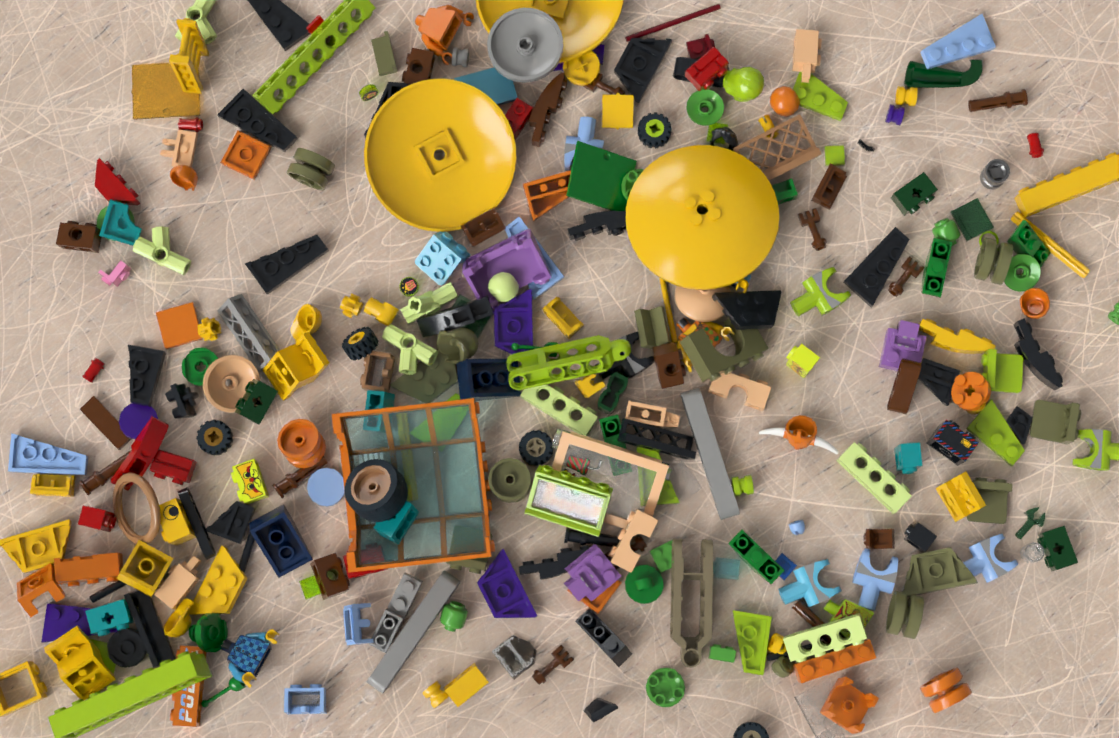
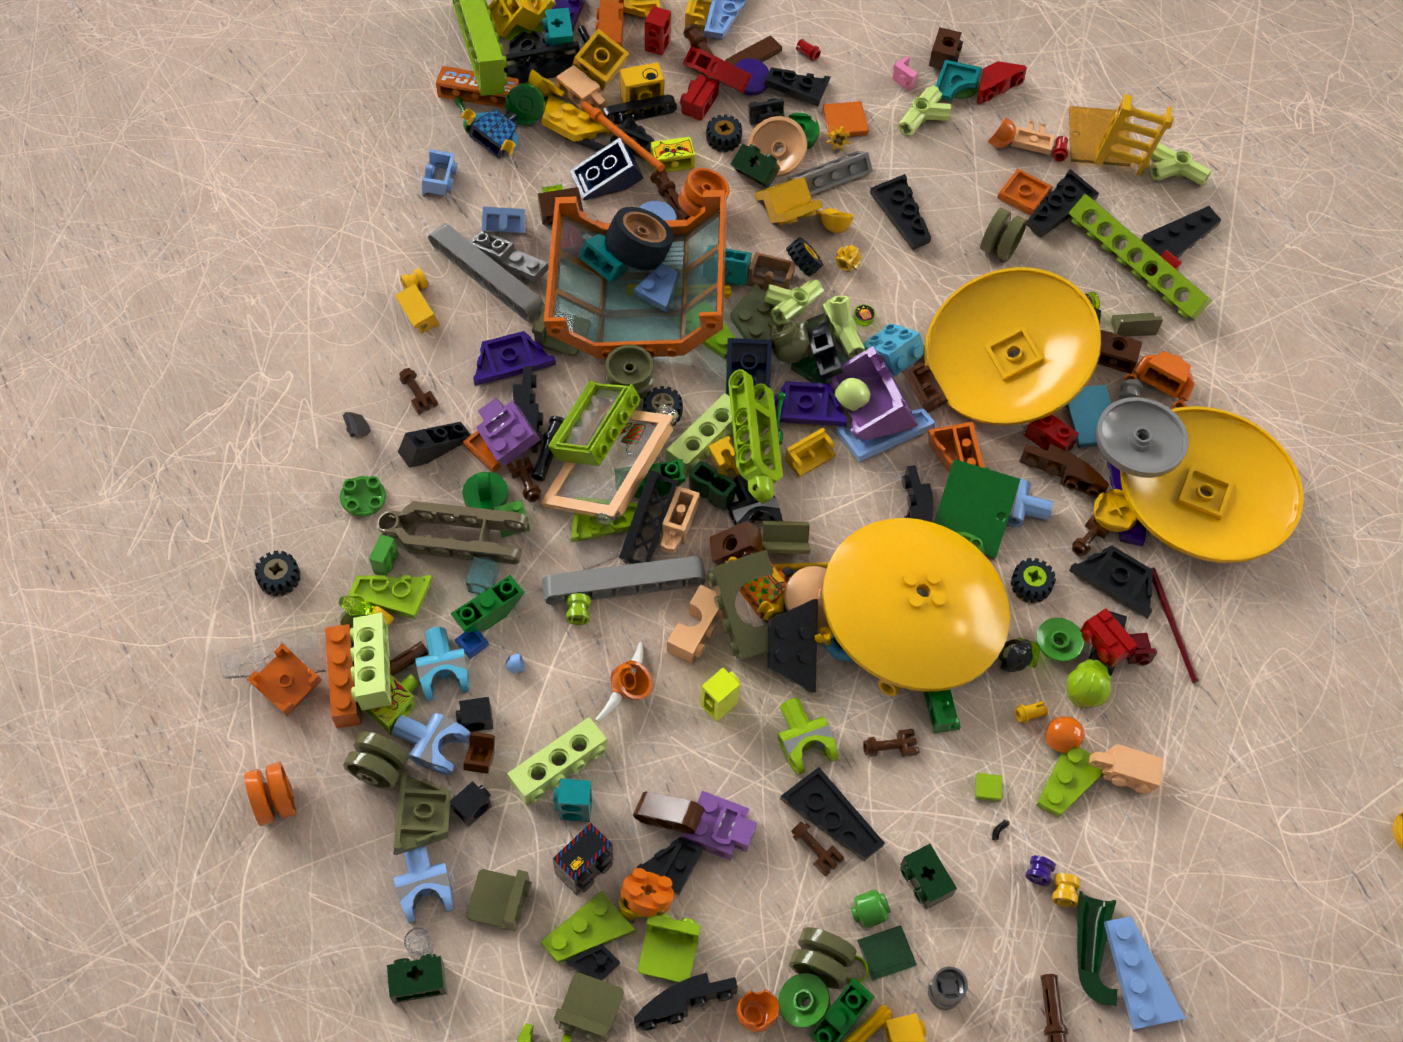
camera: 90 degrees right, 20 degrees down
medium nougat wedge [112,473,161,544] -> none
yellow piece [364,297,399,326] -> none
bright green head [440,601,468,632] -> none
clear smoke slope [492,635,537,679] -> none
yellow piece [602,93,634,130] -> none
light nougat arch [608,509,658,573] -> none
medium nougat fence [733,114,822,181] -> none
reddish brown hinge [811,163,847,210] -> none
yellow slope [919,319,996,354] -> none
green slope [921,238,952,298] -> none
yellow slope [935,471,986,522] -> none
clear green bar [1015,507,1045,539] -> none
none -> clear neon green tile [338,596,373,615]
none -> black brick [456,697,494,732]
none -> orange bar [581,101,665,172]
none -> medium blue wing [634,264,679,312]

